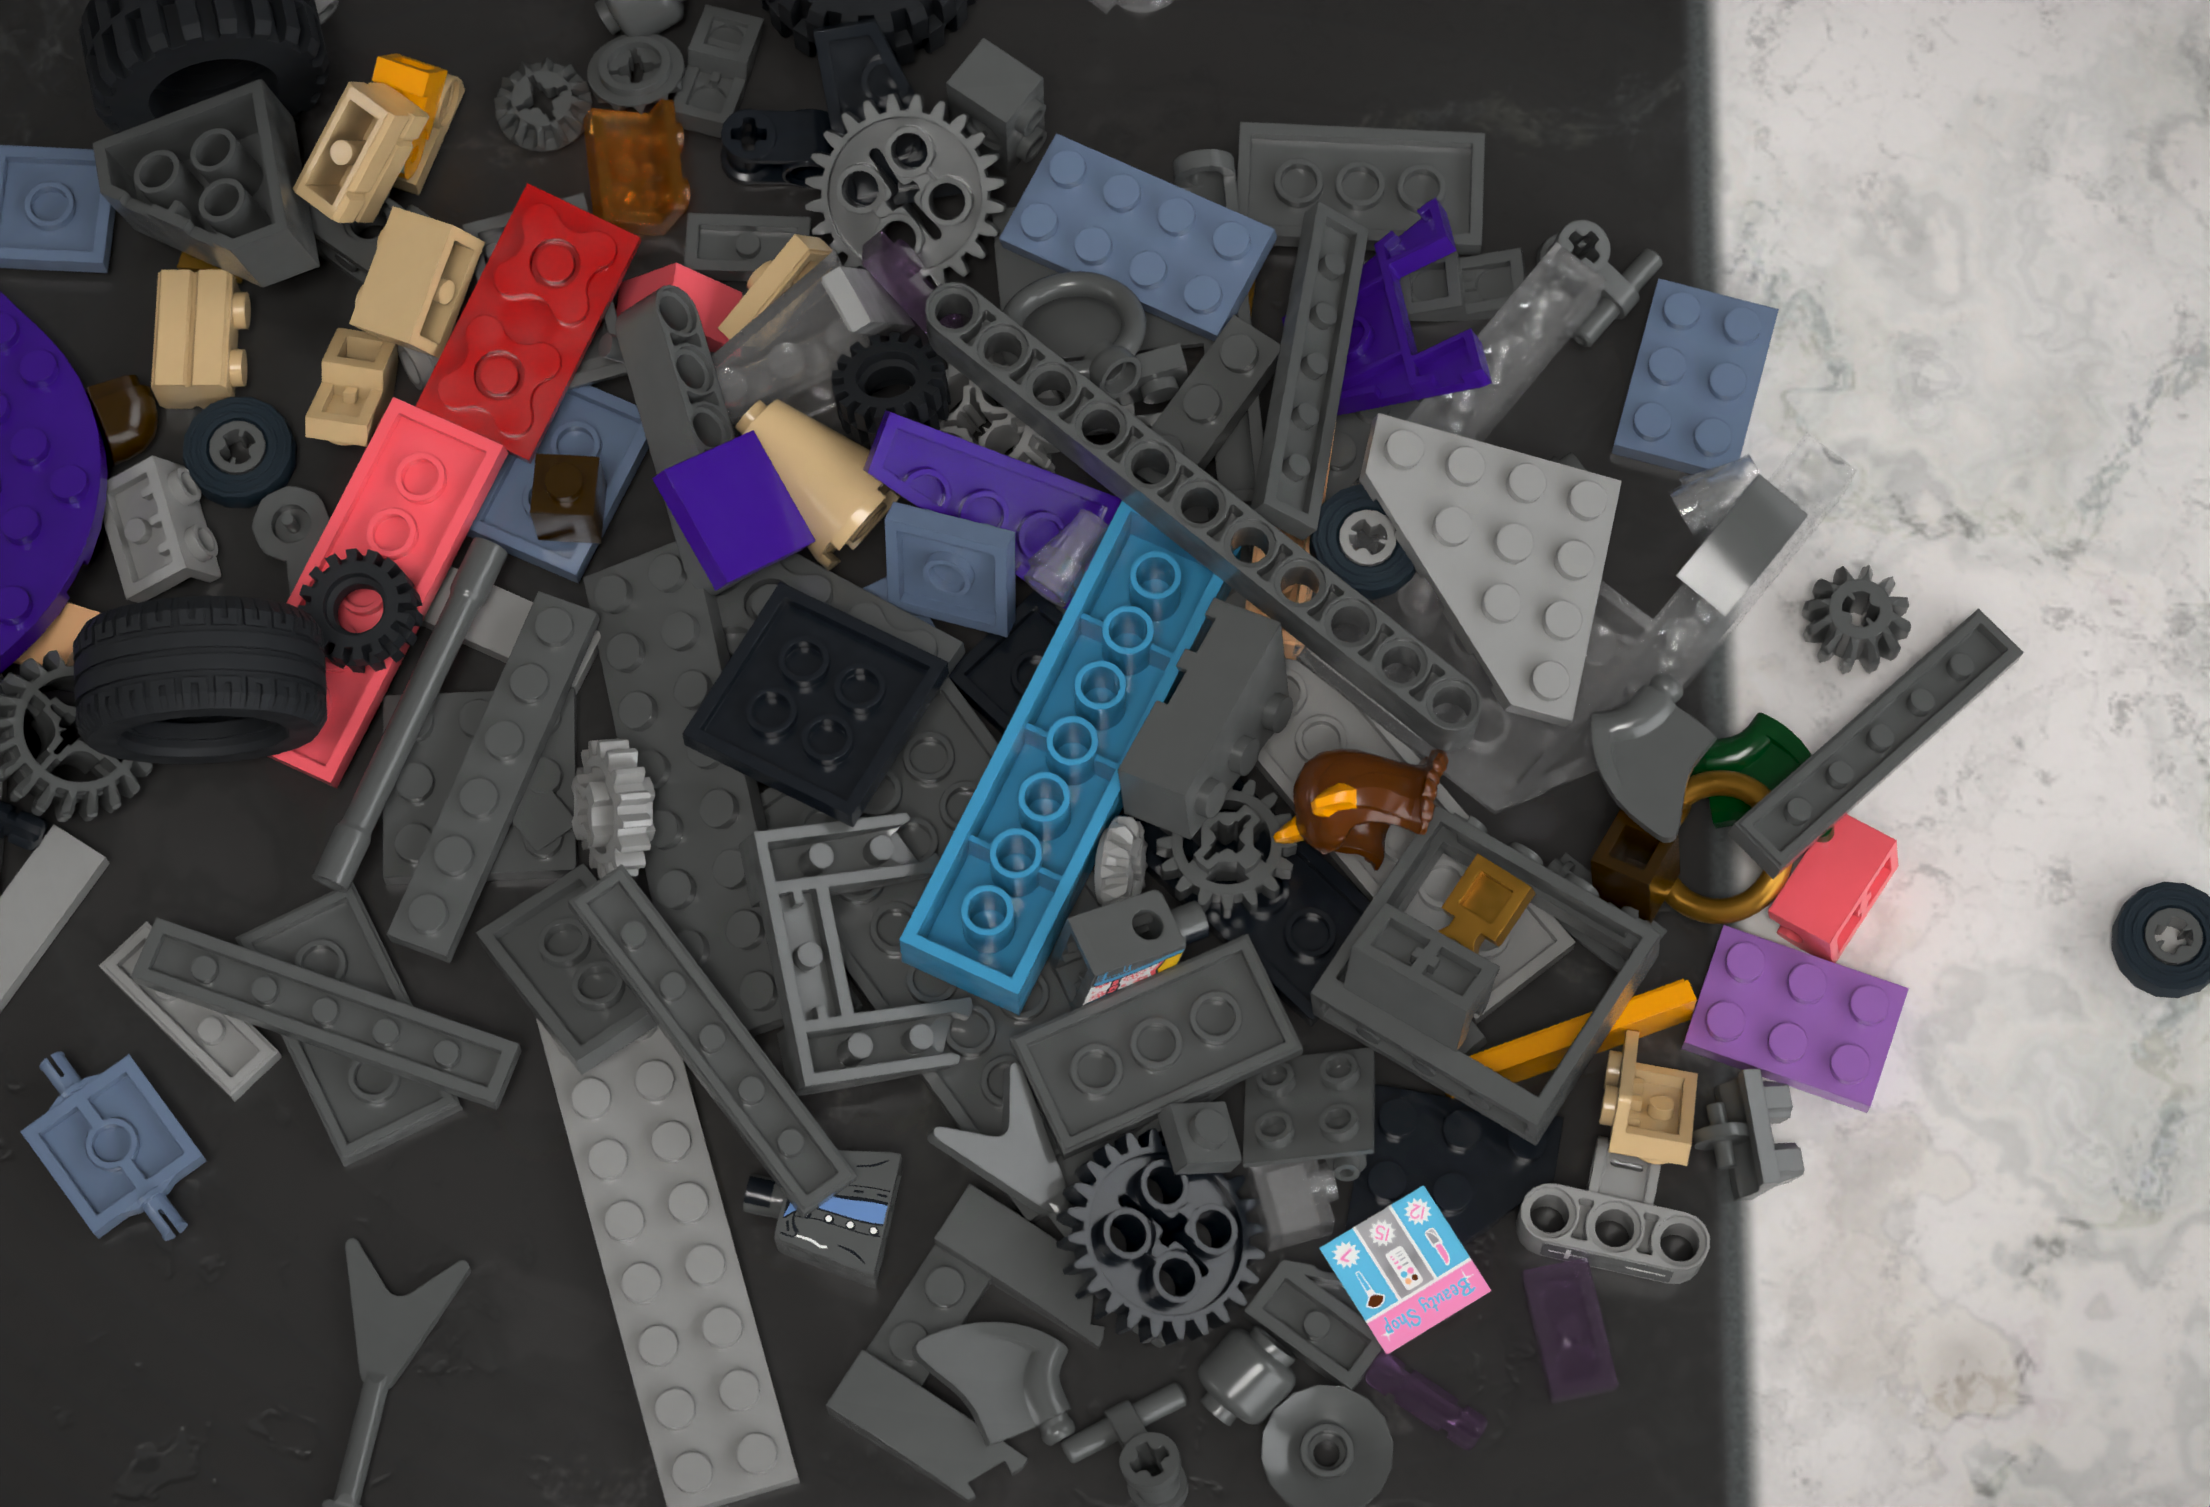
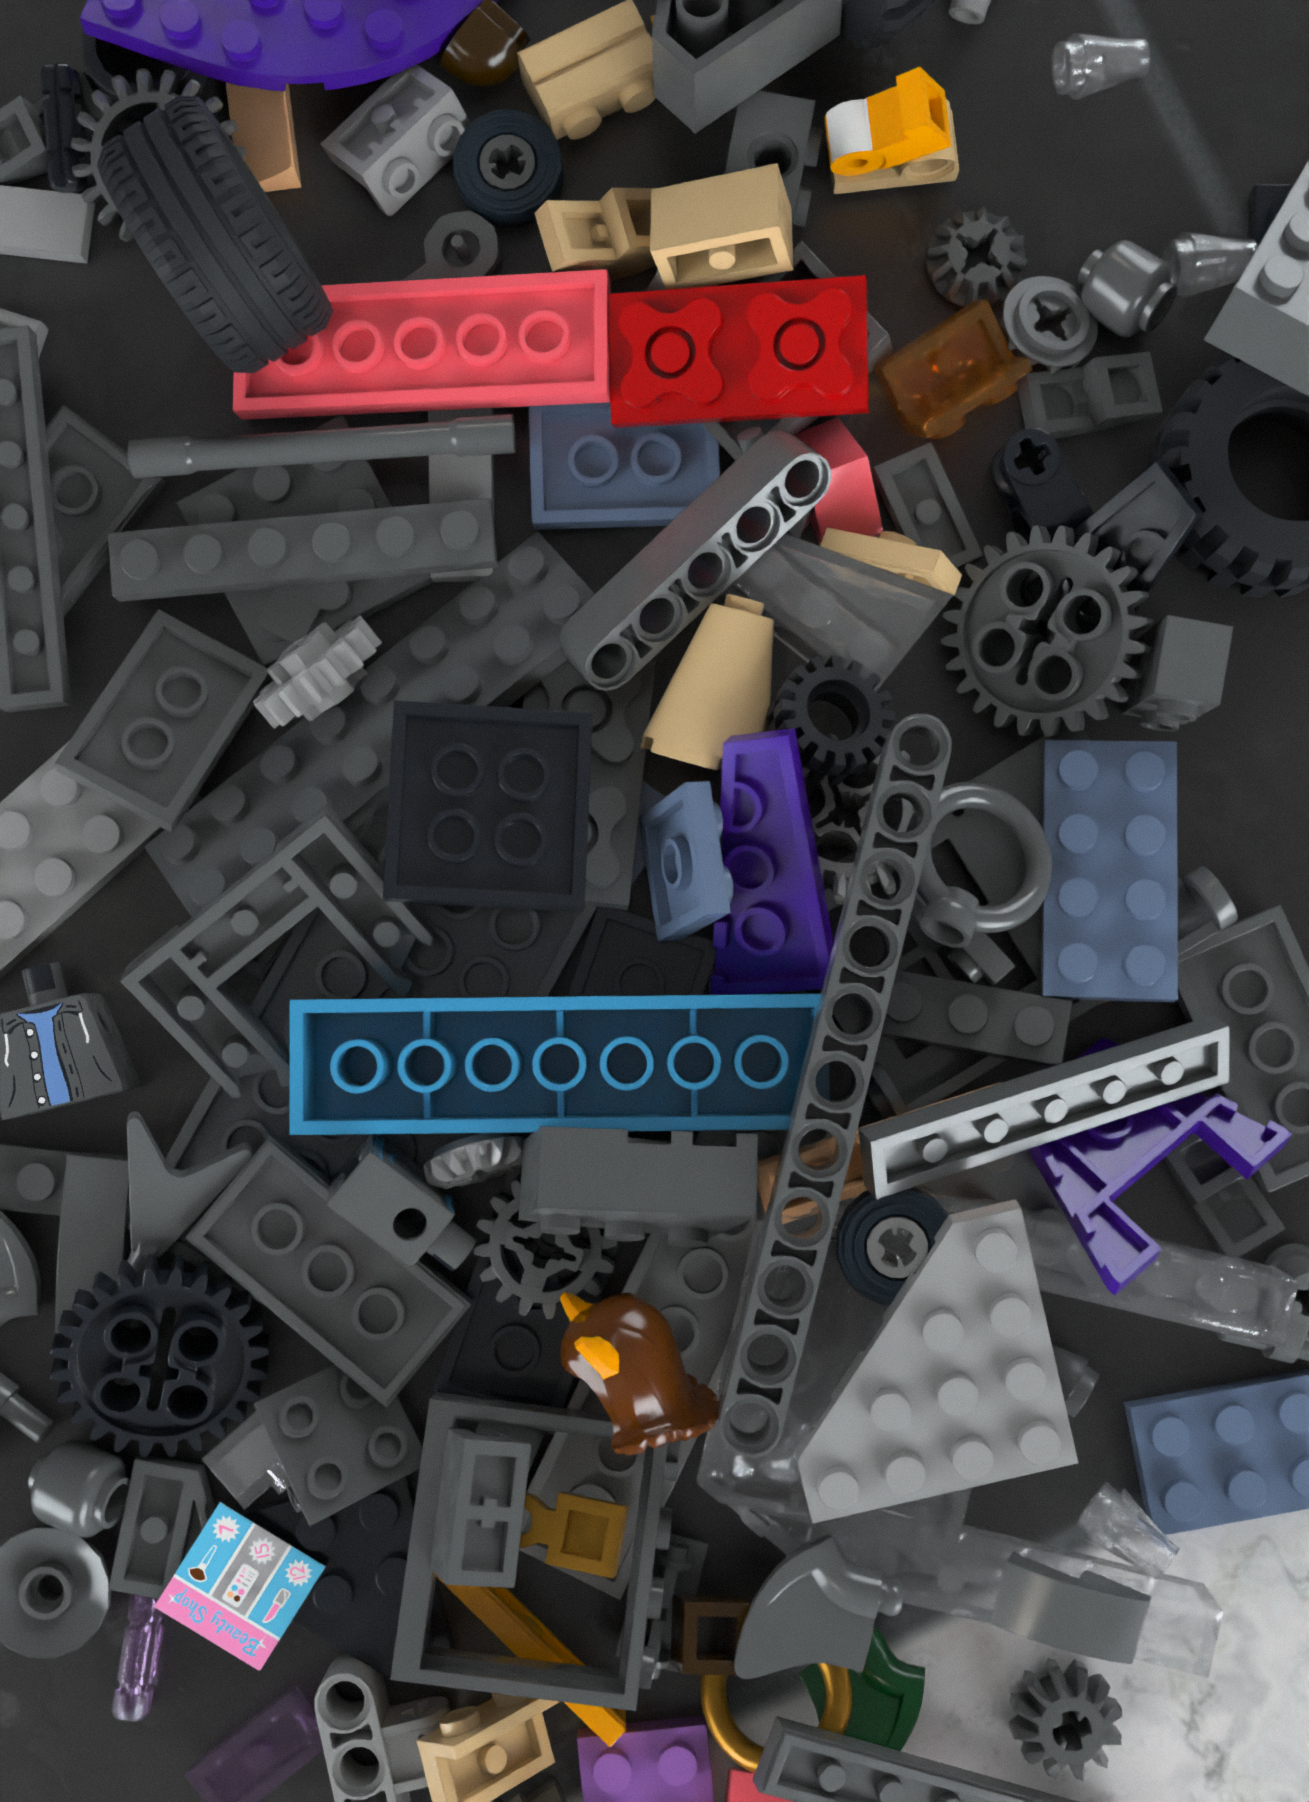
camera: 70 degrees right, 15 degrees up
tan brick [293,82,430,223] -> none
black tyre [298,548,423,673] -> none
dark brown brick [530,453,607,544] -> none
dark grey tile [568,864,857,1219] -> none
dark purple tile [652,430,816,591] -> none
light grey tile [821,266,915,336] -> none
clear purple plate [862,230,963,334] -> none
clear cone [1024,509,1109,607] -> none
dark grey plate [1157,1101,1243,1175] -> none

